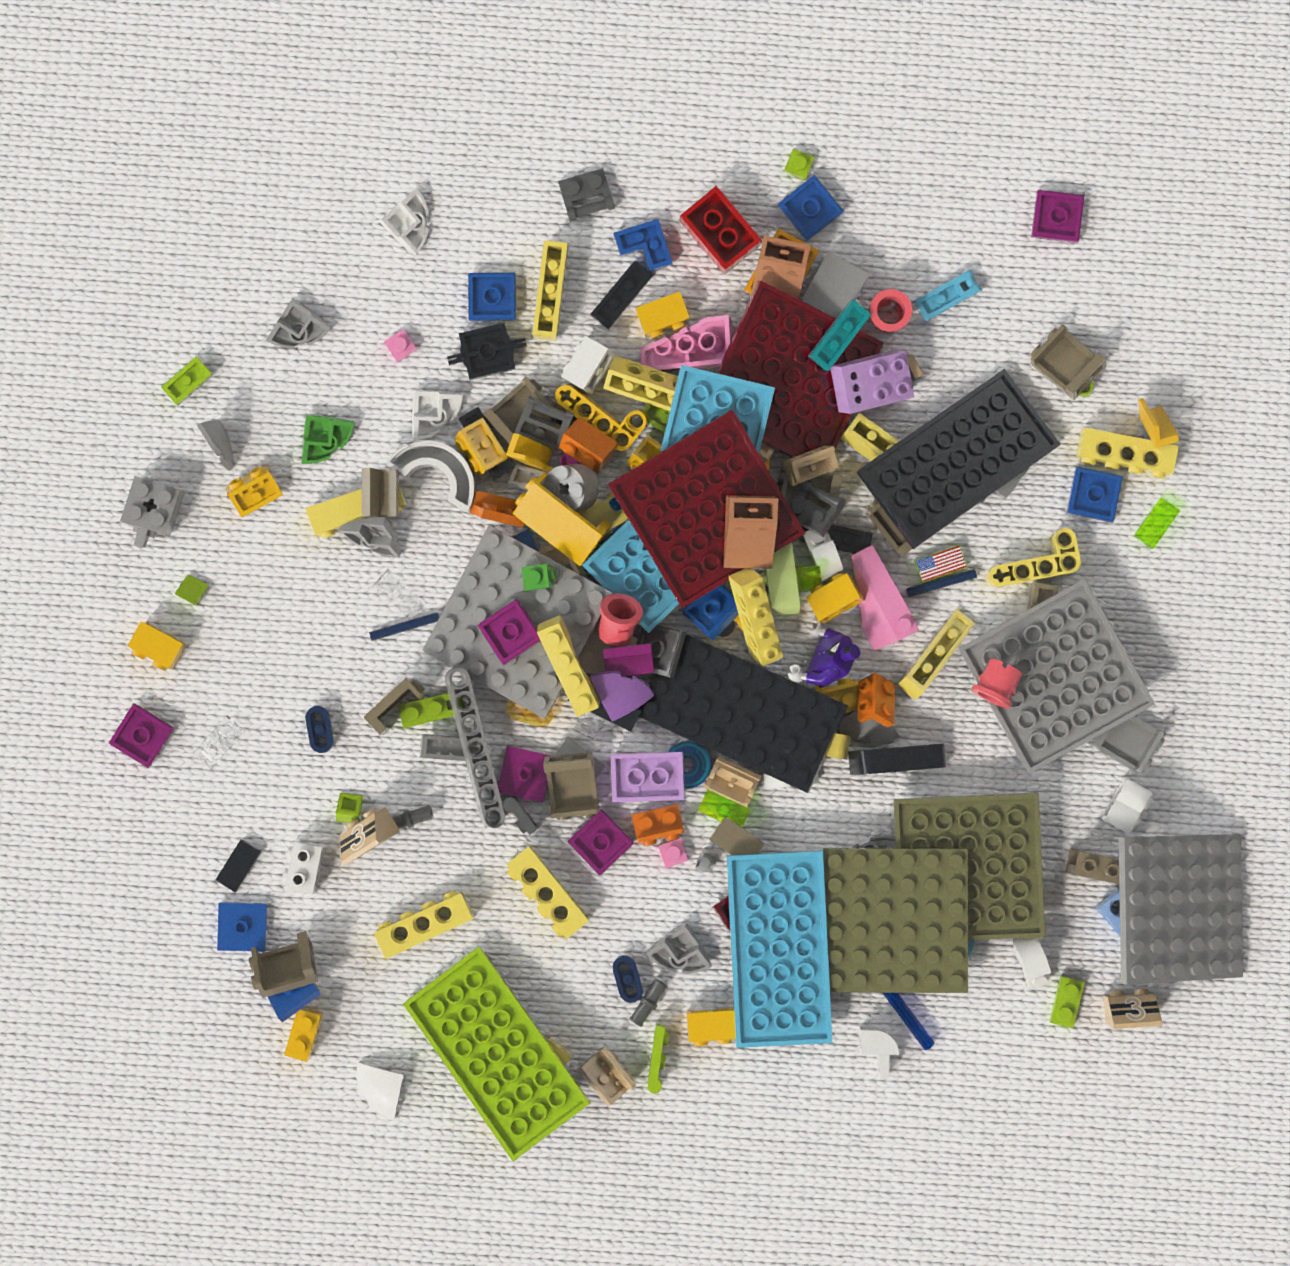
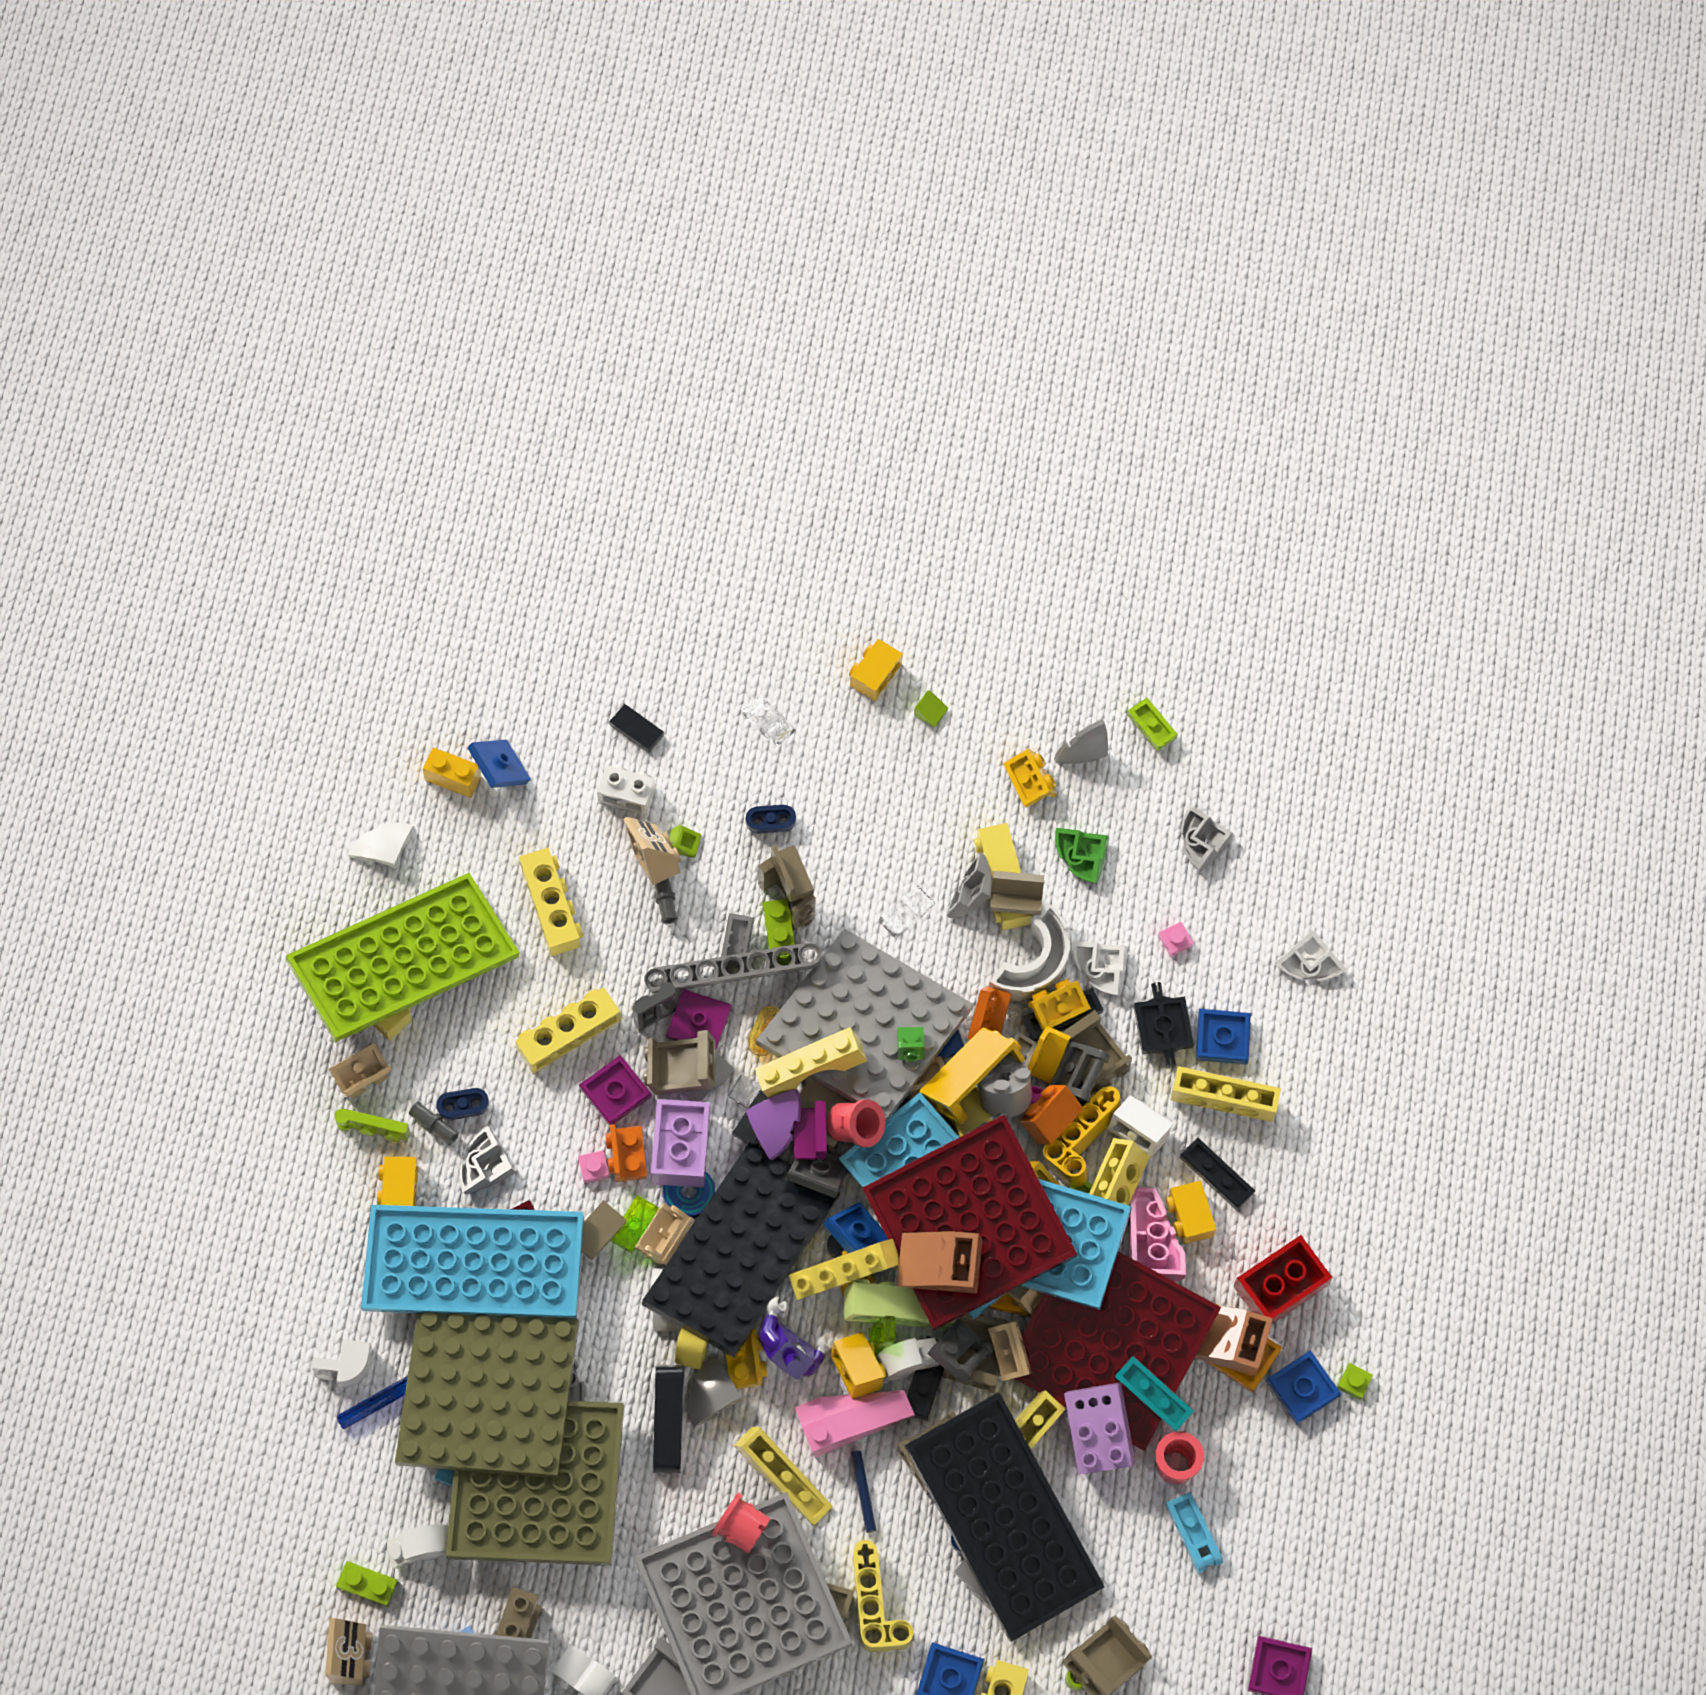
camera: 95 degrees right, 20 degrees down
magenta plate [108,703,175,769] -> none
light grey hinge [120,476,185,548] -> none
blue plate [217,902,267,952] -> none
dark tan panel [249,931,318,998] -> none
dark blue bar [369,612,439,641] -> none
magenta plate [477,599,541,665] -> none
dark grey plate [558,168,615,222] -> none
blue plate [613,219,673,272] -> none
light grey hinge [695,852,715,873] -> none
light grey panel [801,251,870,319] -> none
orange bracket [858,673,895,728] -> none
tan tile [907,354,923,382] -> none
tile [914,545,967,583] -> none
none -> dark tan panel [771,845,814,902]

